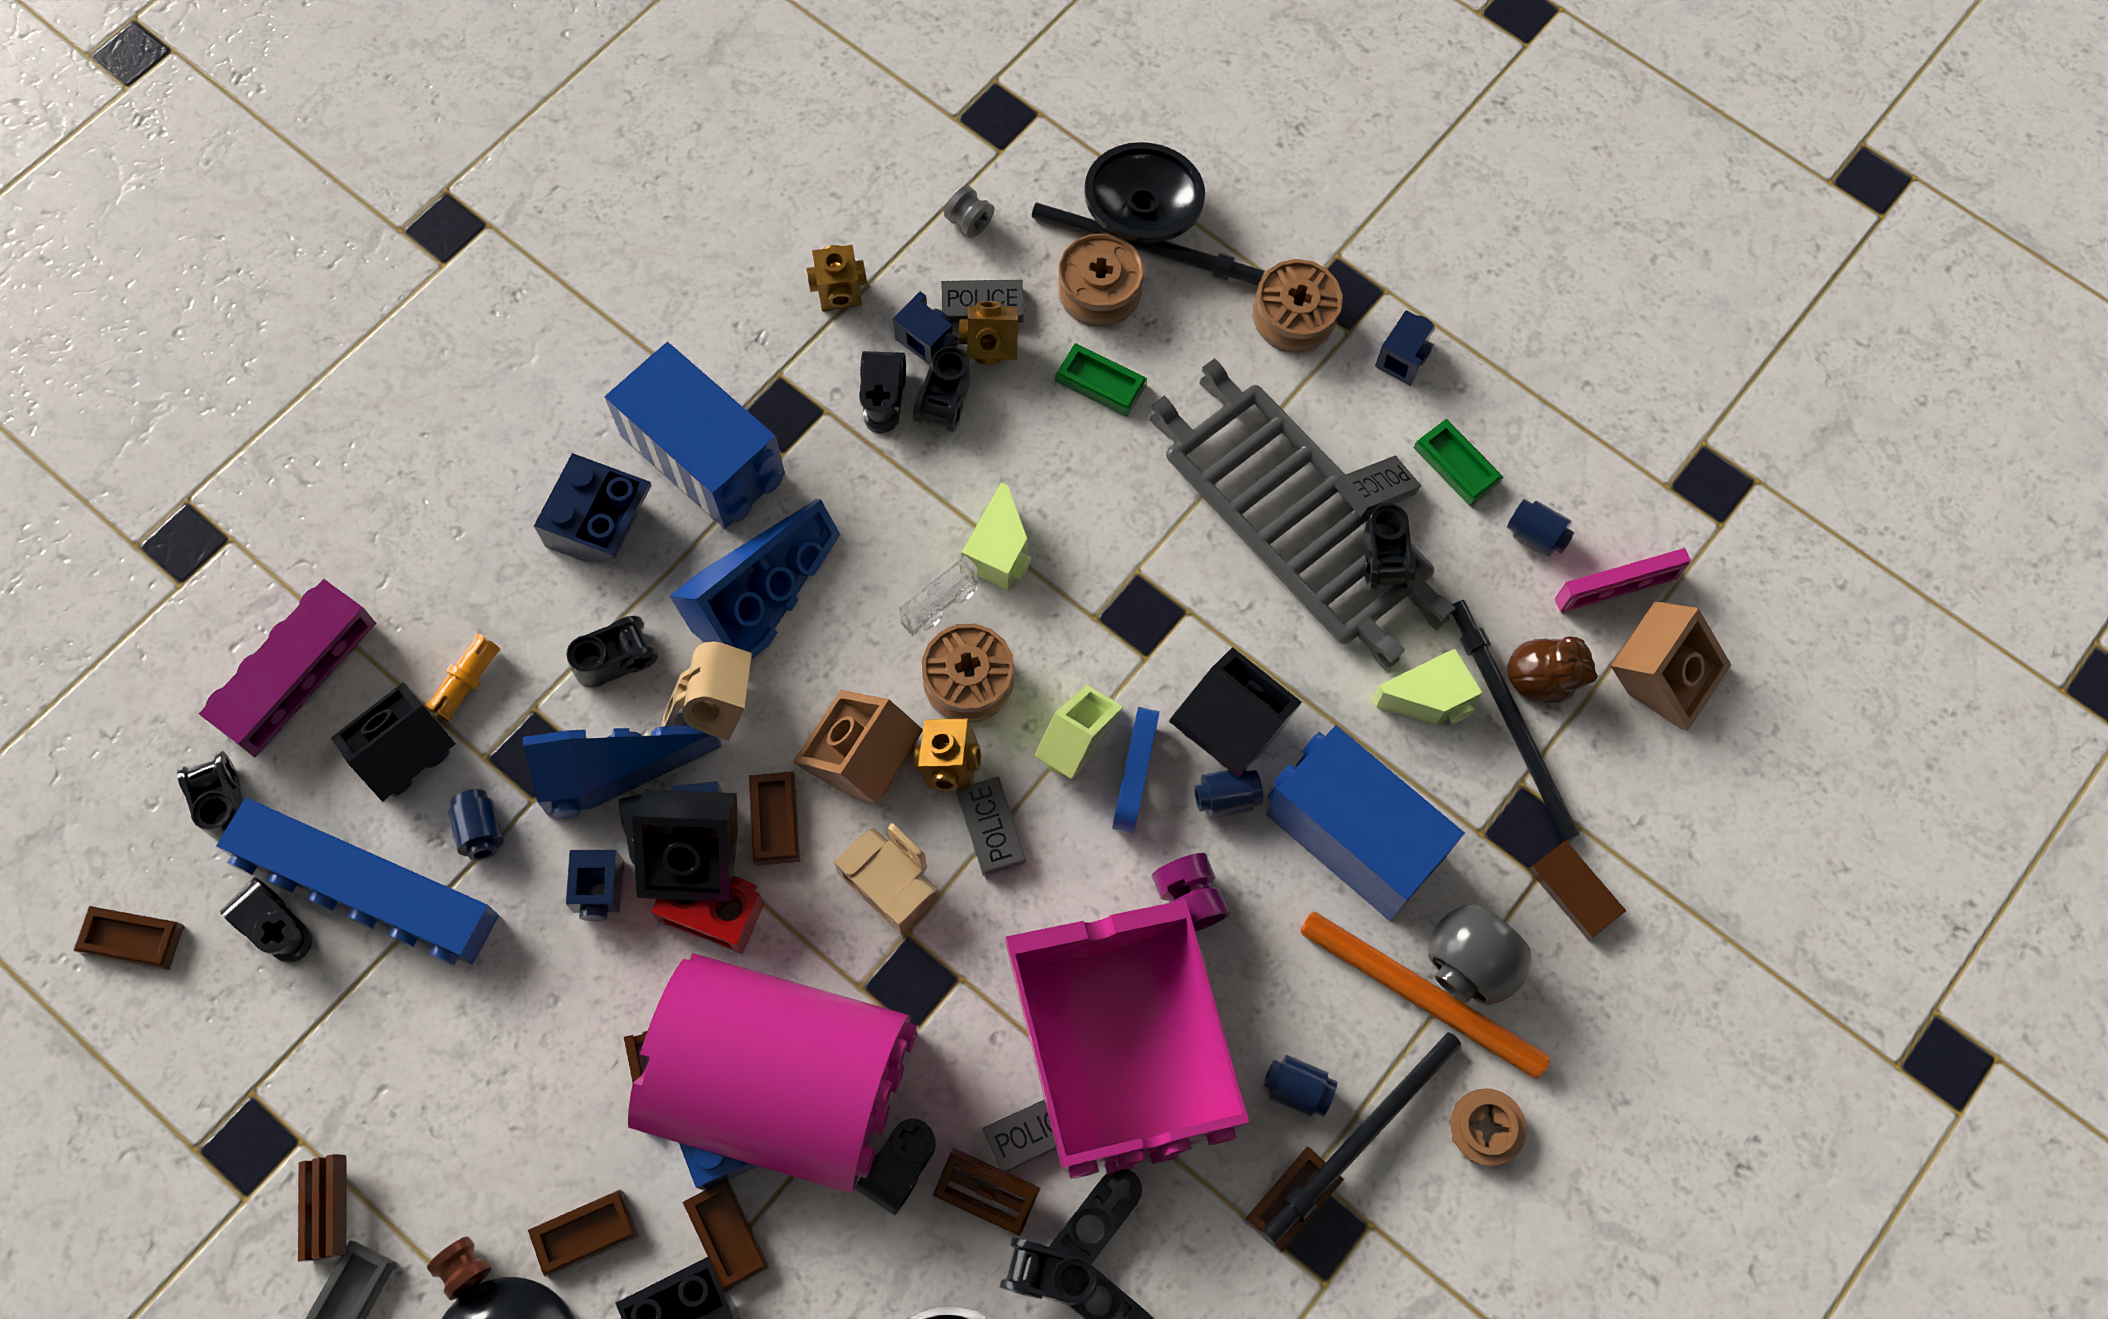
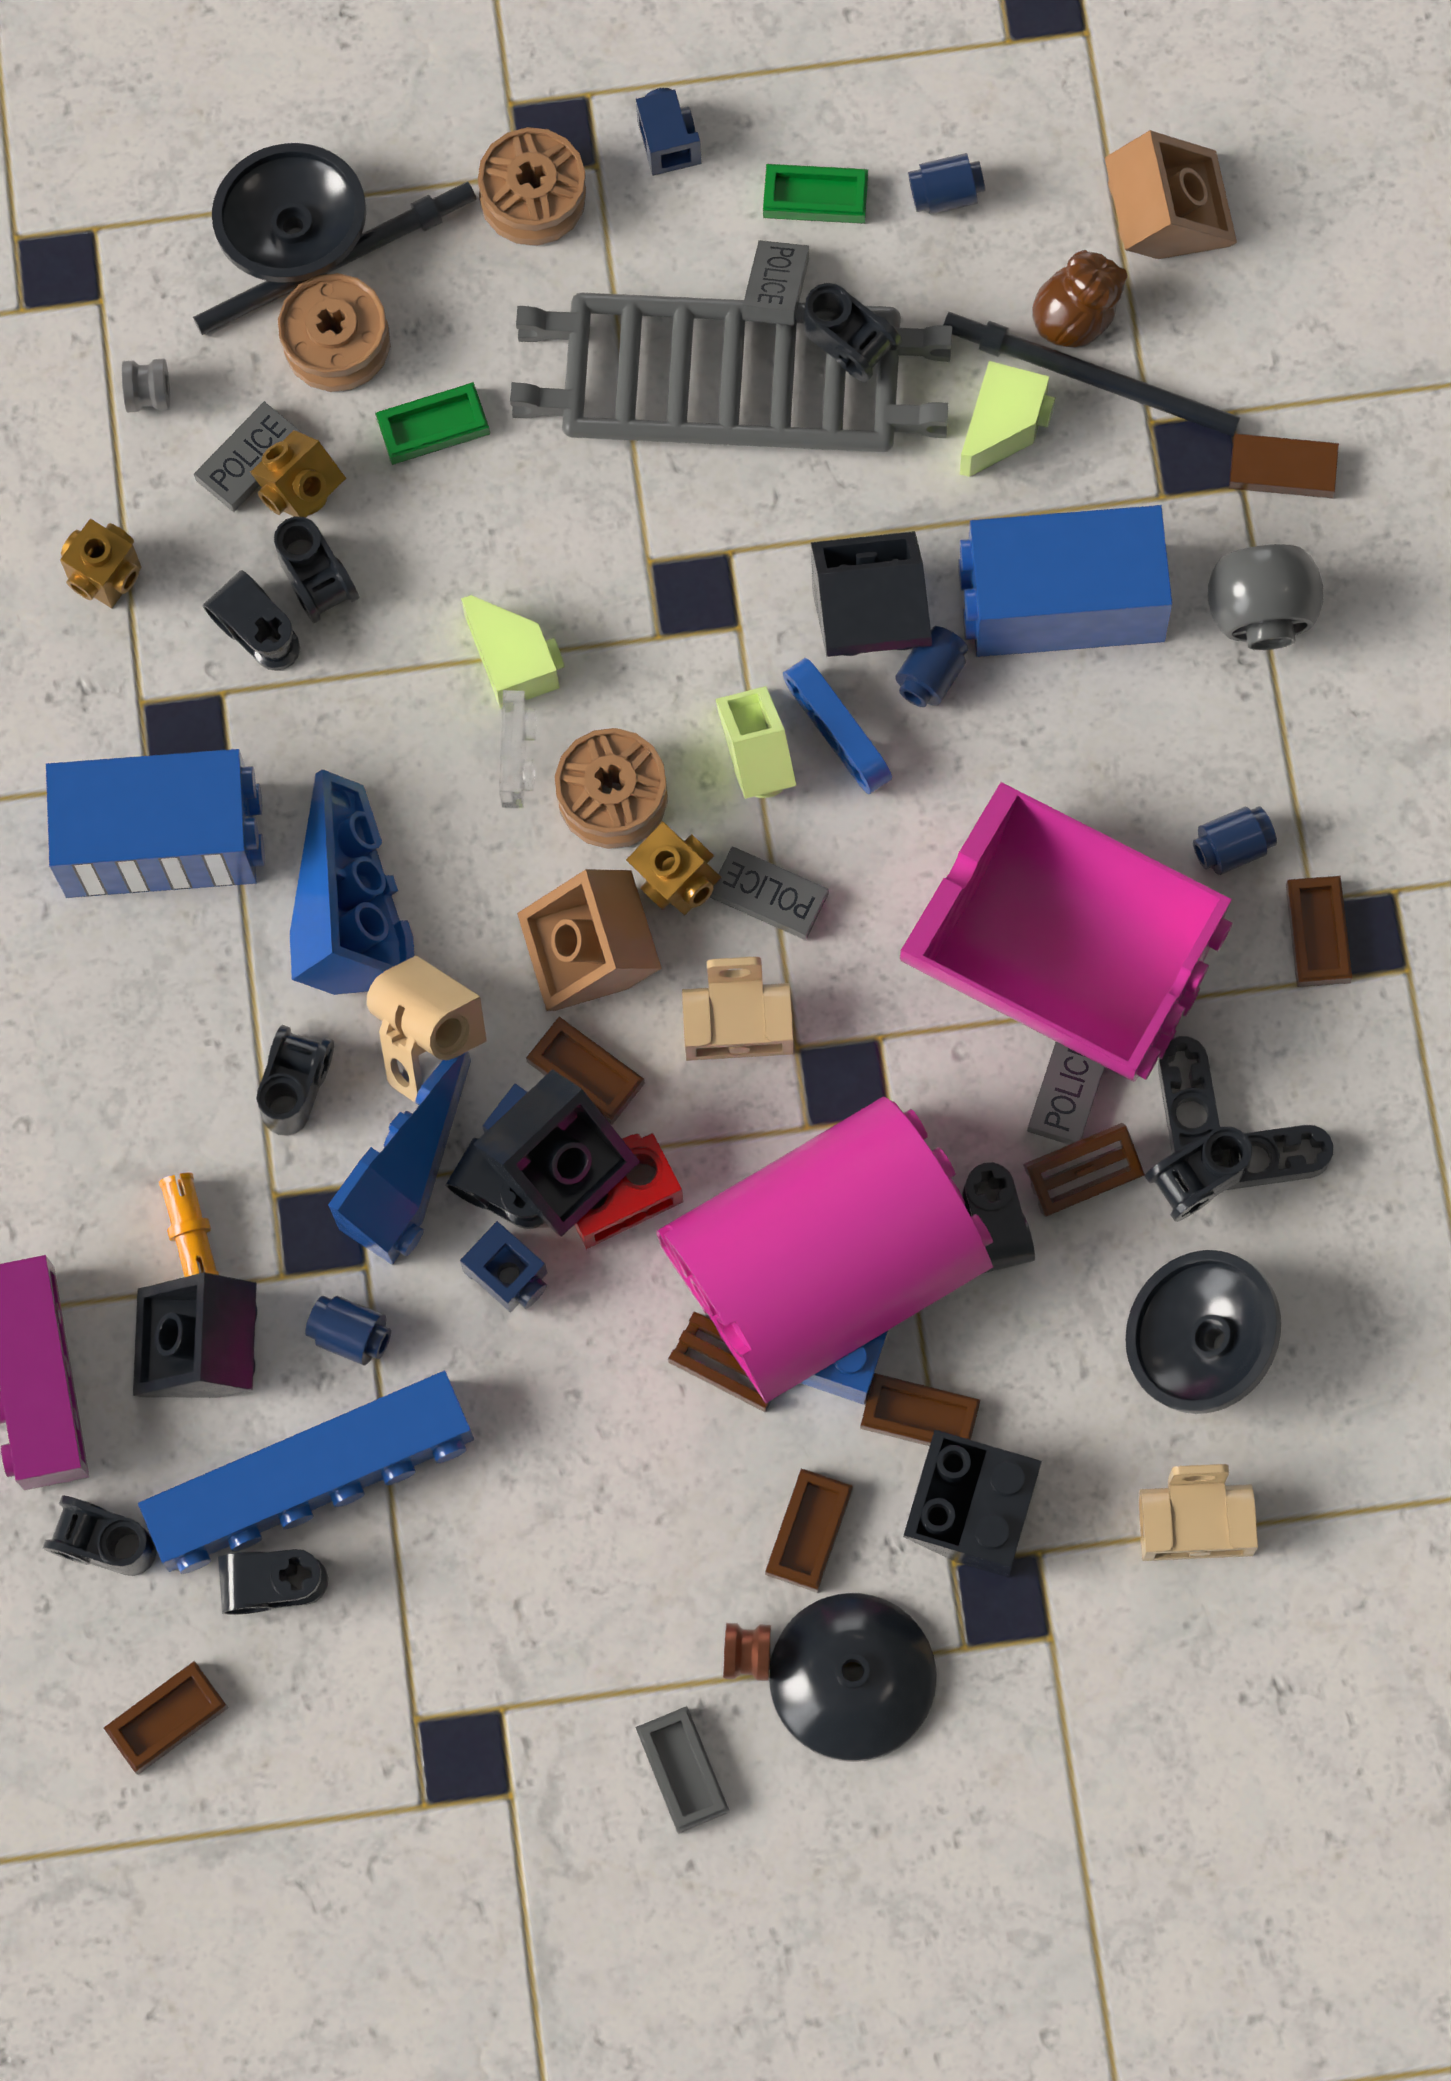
camera: 40 degrees left, 5 degrees up
reddish brown tile [298,1154,347,1262] -> none
dark blue slope [534,453,652,561] -> none
dark blue brick [893,291,959,365] -> none
magenta wheel [1152,853,1230,932] -> none
black bar [1260,1032,1461,1246] -> none
orange axle [1300,912,1551,1079] -> none
medium nougat gear [1449,1088,1526,1166] -> none
dark pink tile [1555,548,1691,612] -> none

